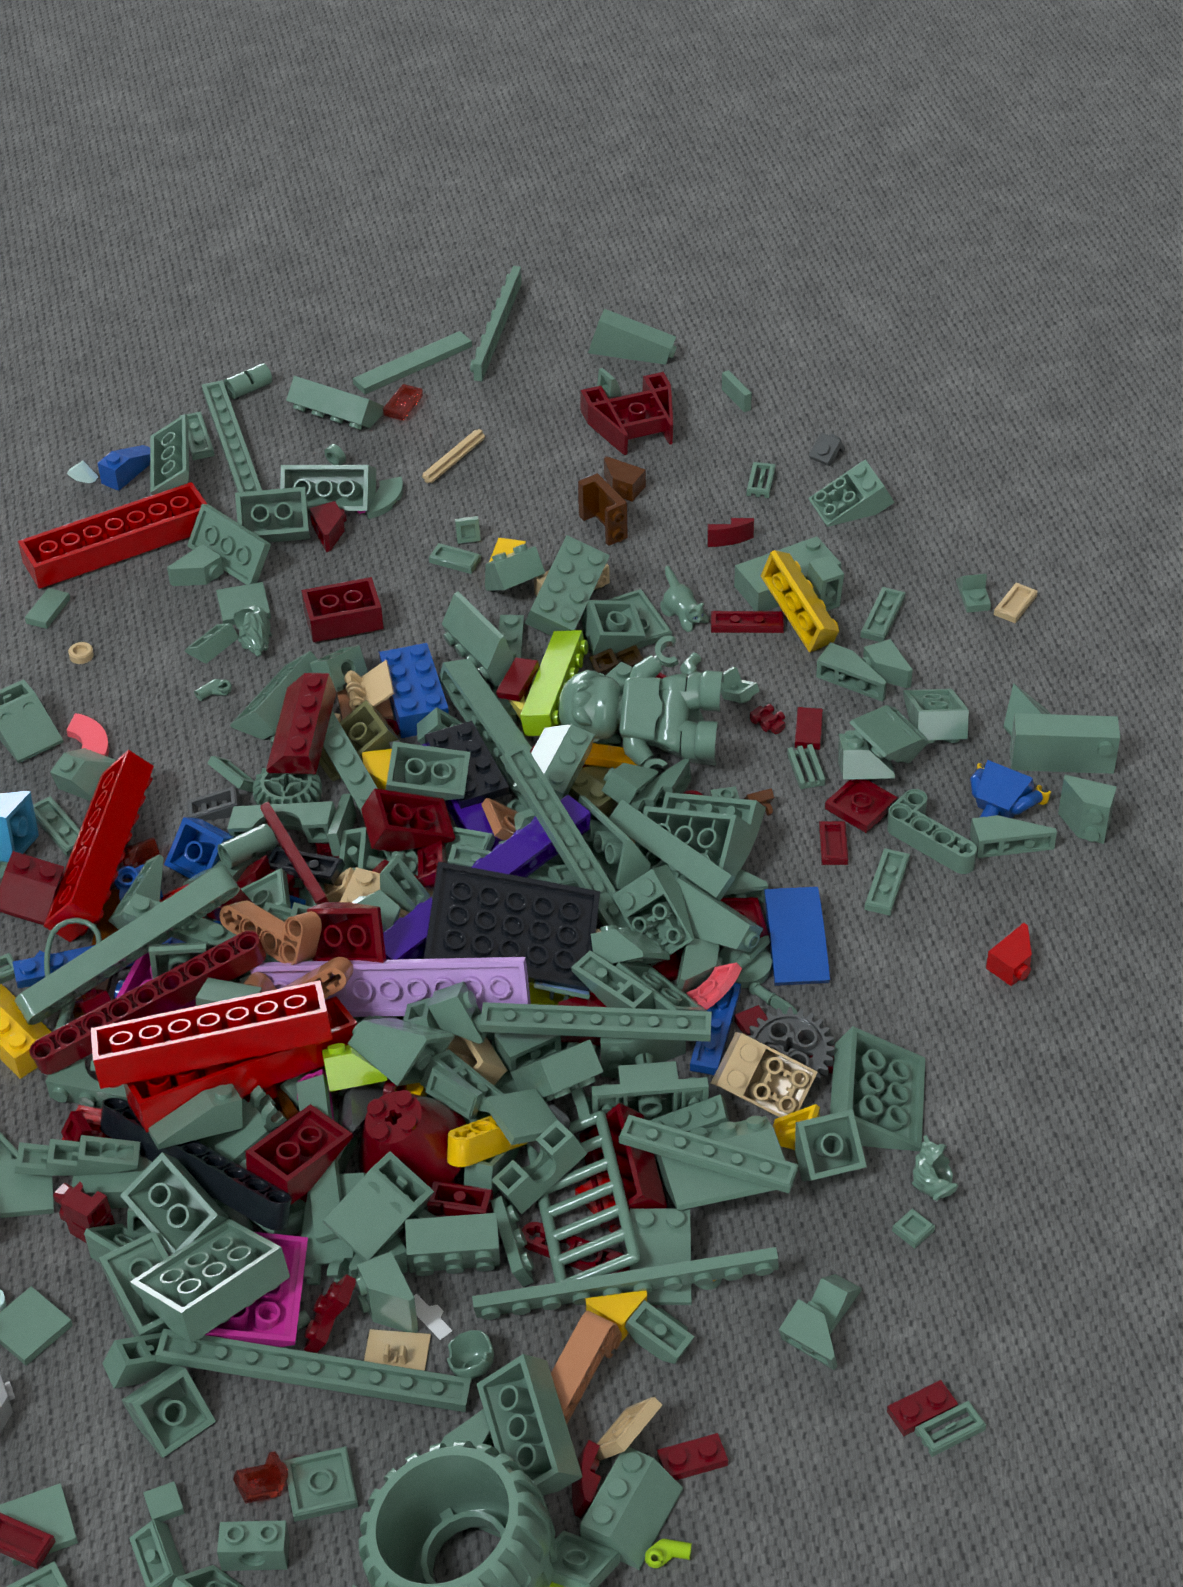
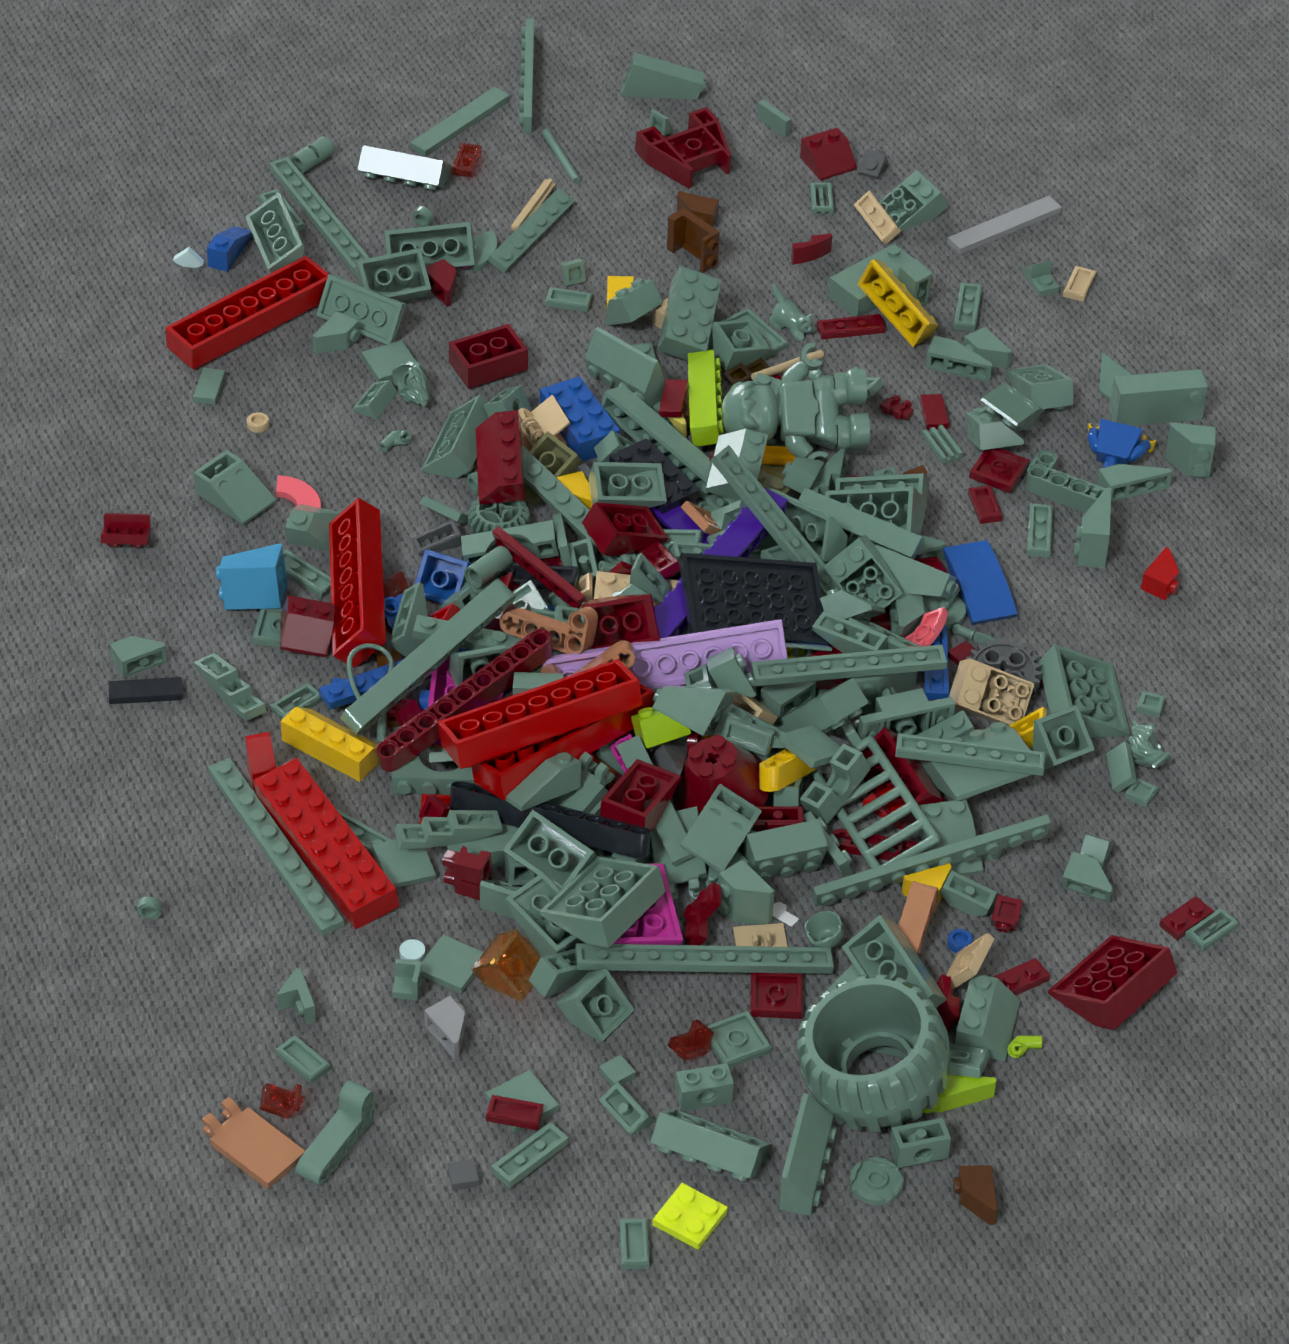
camera: 15 degrees left, 0 degrees up
none -> clear orange slope [471,929,540,1001]
none -> sand green plate [488,188,575,273]
none -> sand green bar [542,129,581,183]
none -> dark red tile [750,973,803,1019]
none -> tan bar [751,350,824,380]
none -> dark red slope [800,127,857,181]
none -> tan tile [854,191,901,245]
none -> light grey tile [947,196,1062,254]
none -> blue tile [947,929,973,953]
none -> dark red bracket [991,895,1023,933]
none -> dark red slope [1048,935,1177,1030]
none -> sand green slope [1073,487,1111,568]
none -> sand green tile [1106,741,1137,792]
none -> sand green tile [1136,691,1166,718]

